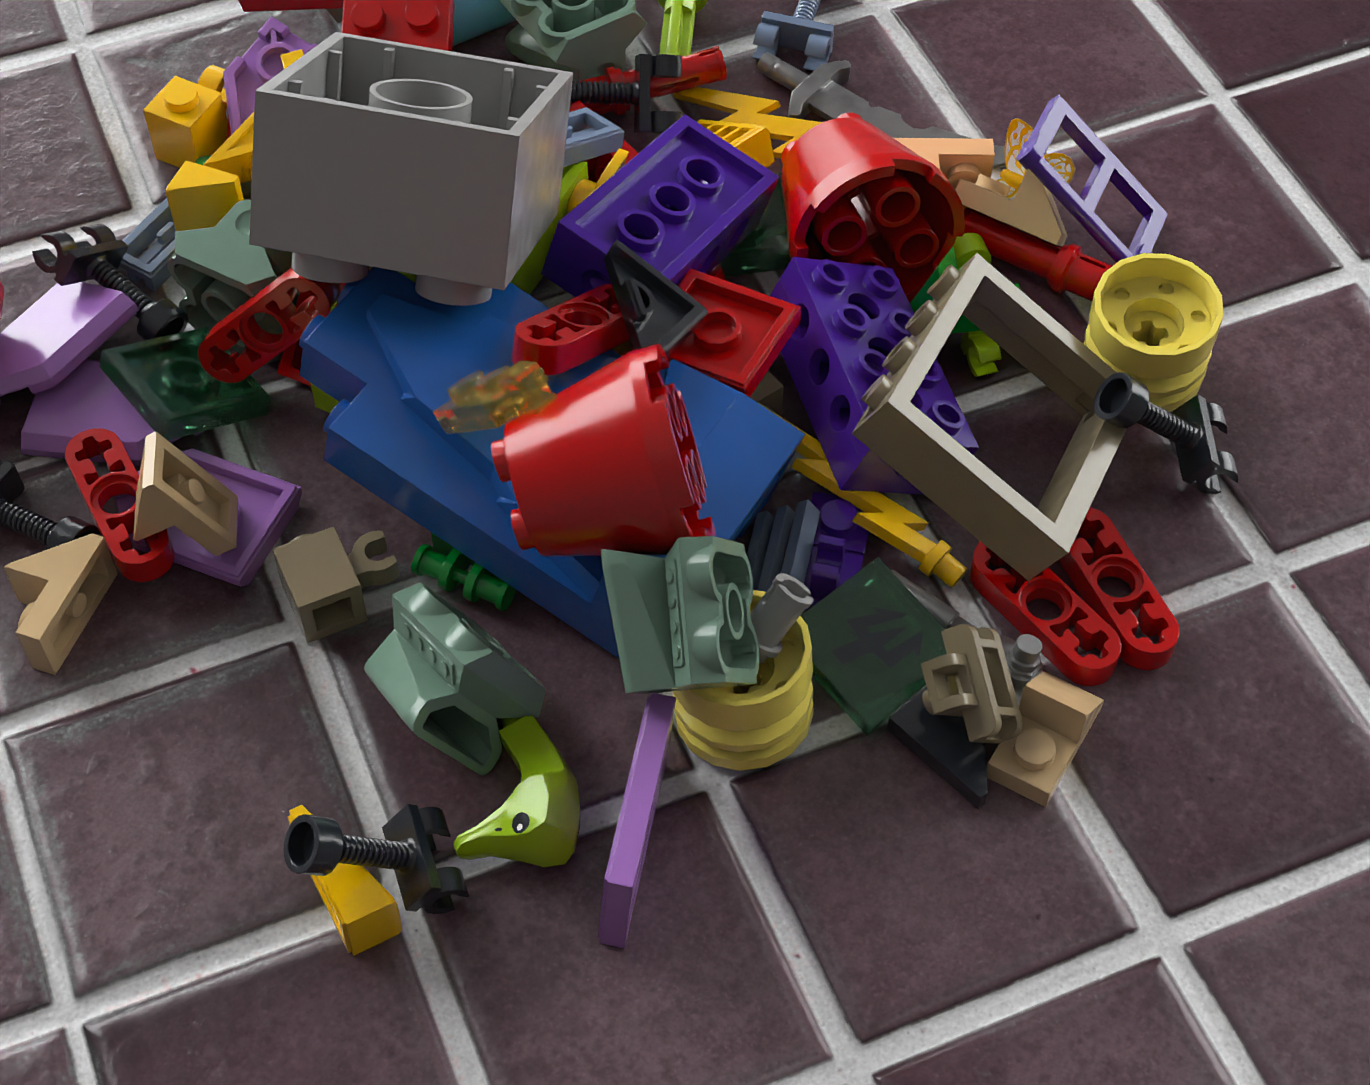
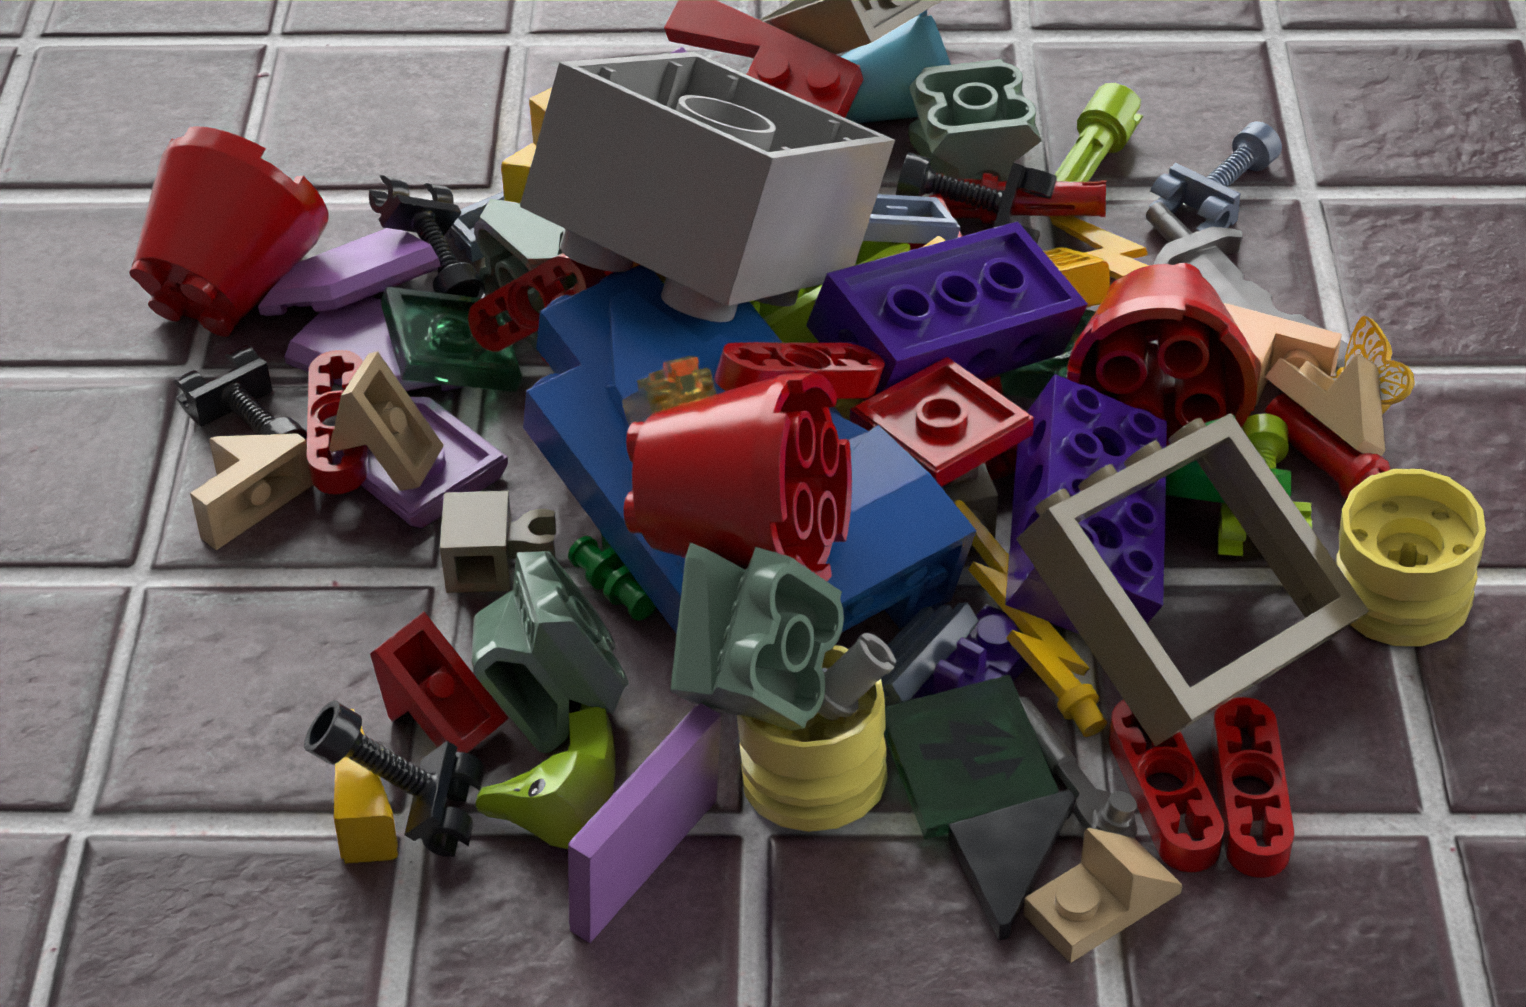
camera: 25 degrees right, 10 degrees down
black tile [603,240,709,357] -> none
dark tan piece [921,624,1023,744] -> none
window [1016,95,1168,262] -> none
black bar [1094,372,1239,494] -> none
none -> red slope [370,612,509,753]

